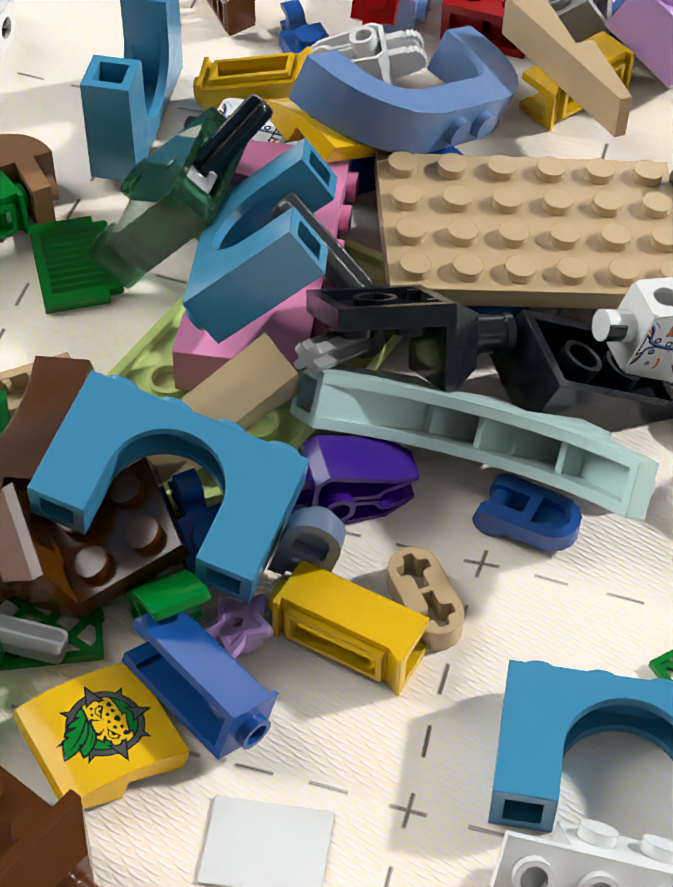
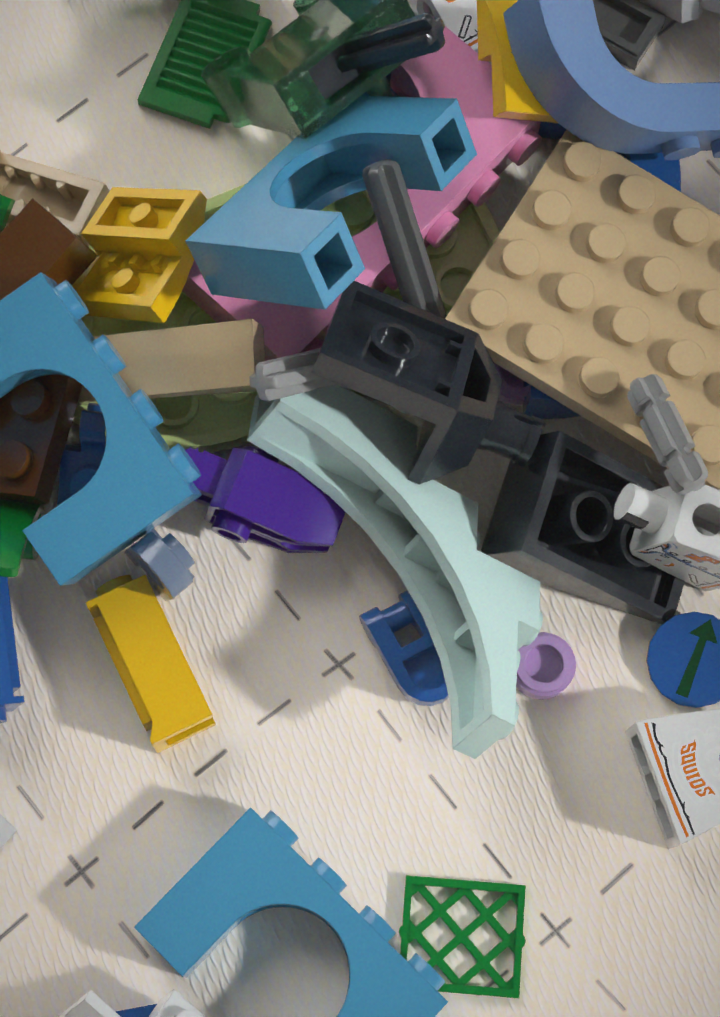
camera: 30 degrees right, 25 degrees up
lavender plate [203,593,274,659] -> none
tan beam [386,546,465,651] -> none
none -> yellow slope [72,187,207,323]
none -> light grey axle [627,374,708,495]

